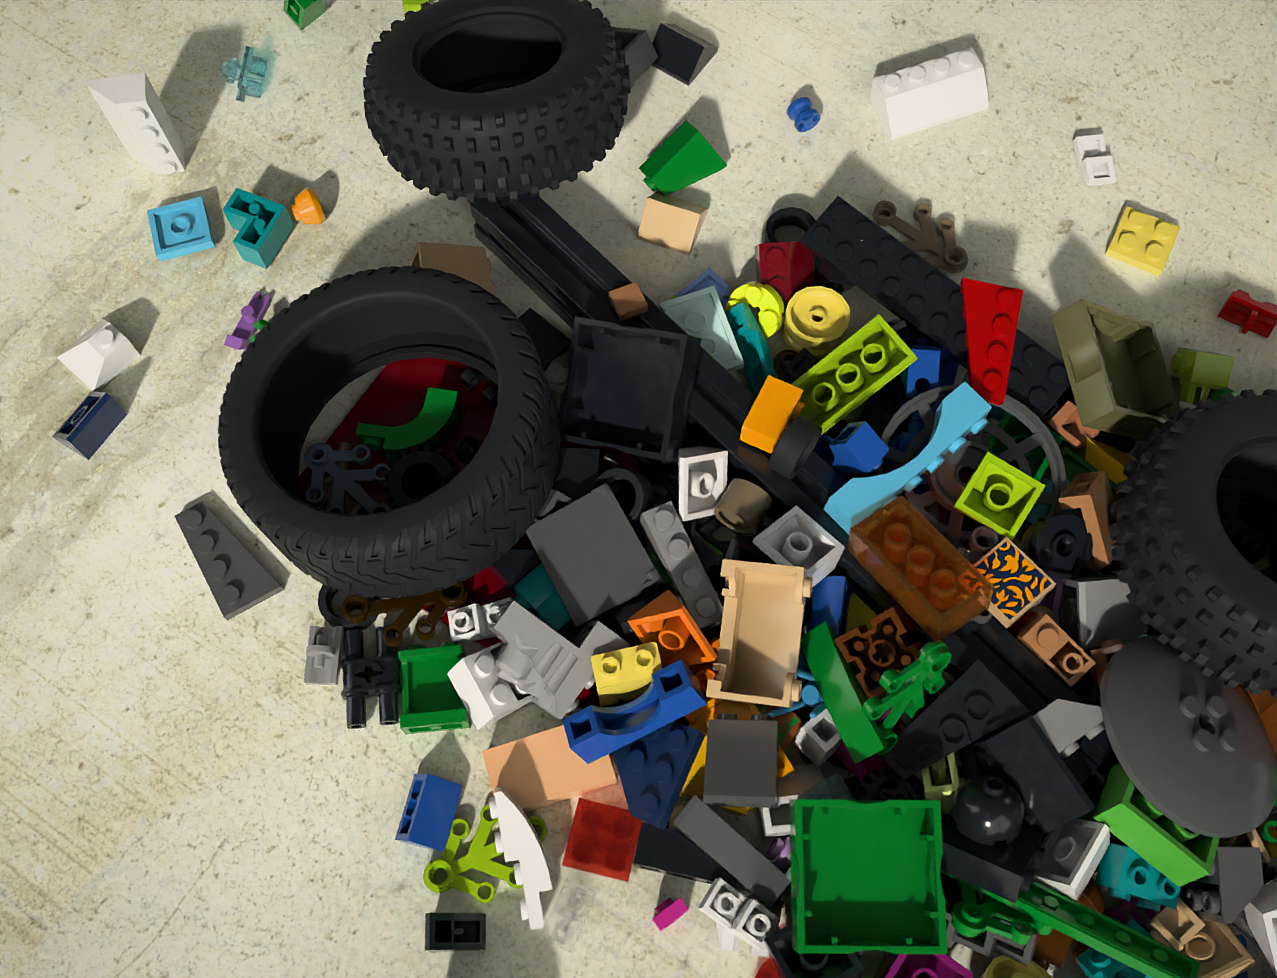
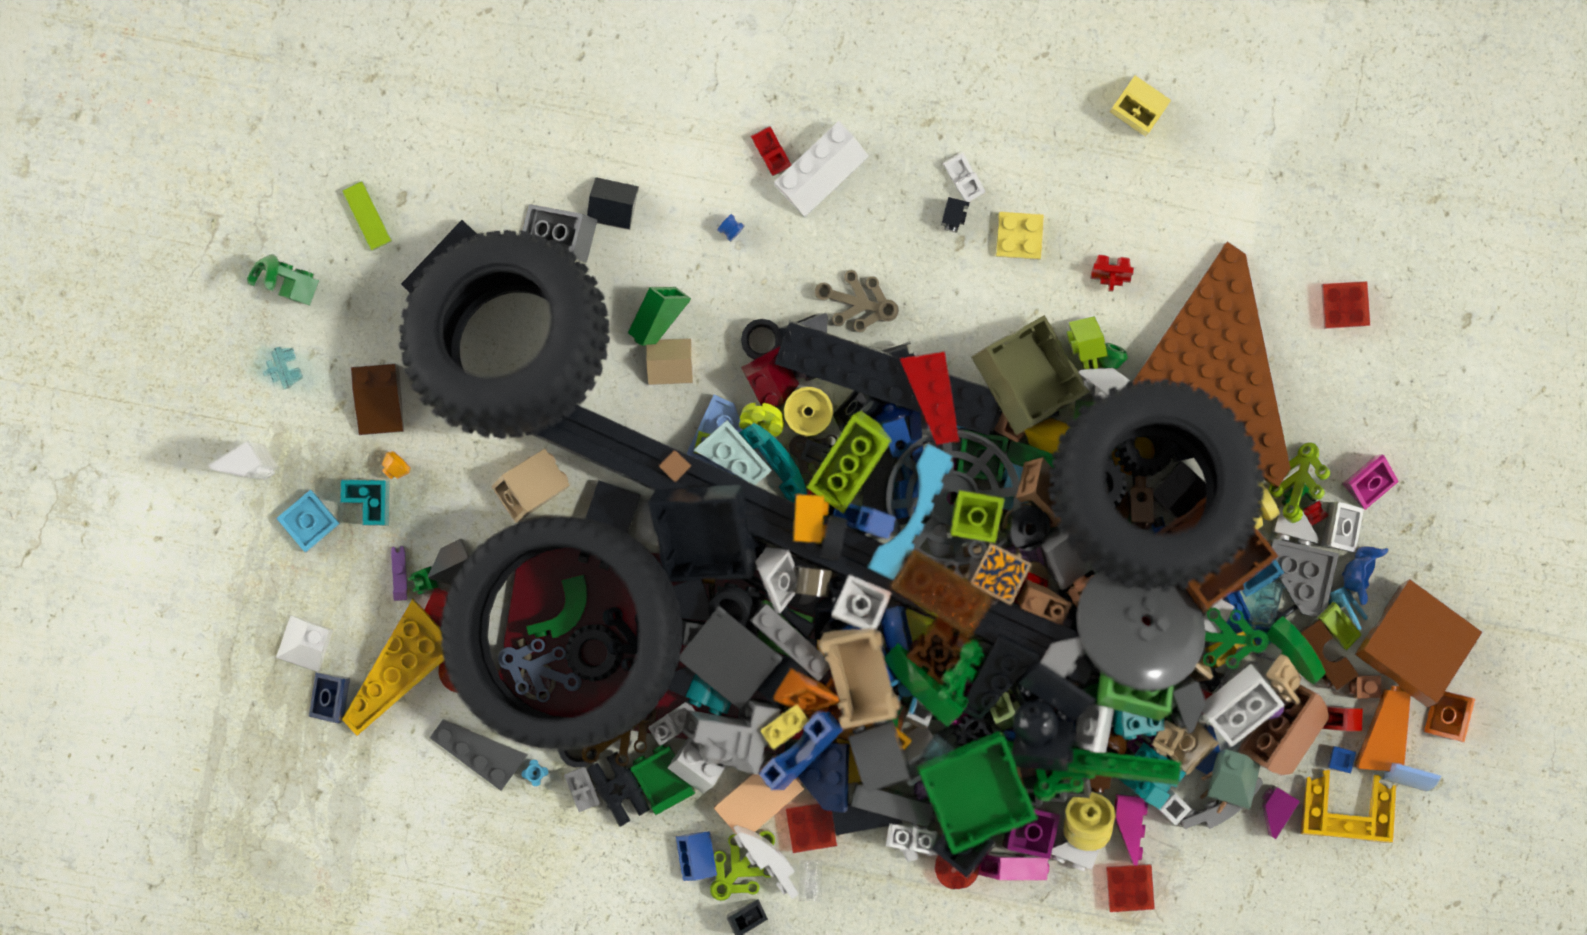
camera: 25 degrees left, 20 degrees up
dark pink plate [652,897,689,933] -> none
none -> yellow wing [342,598,445,736]
none -> reddish brown slope [351,364,404,435]
none -> medium azure plate [522,759,548,786]
none -> red slope [750,126,791,176]
none -> black brick [941,197,970,233]

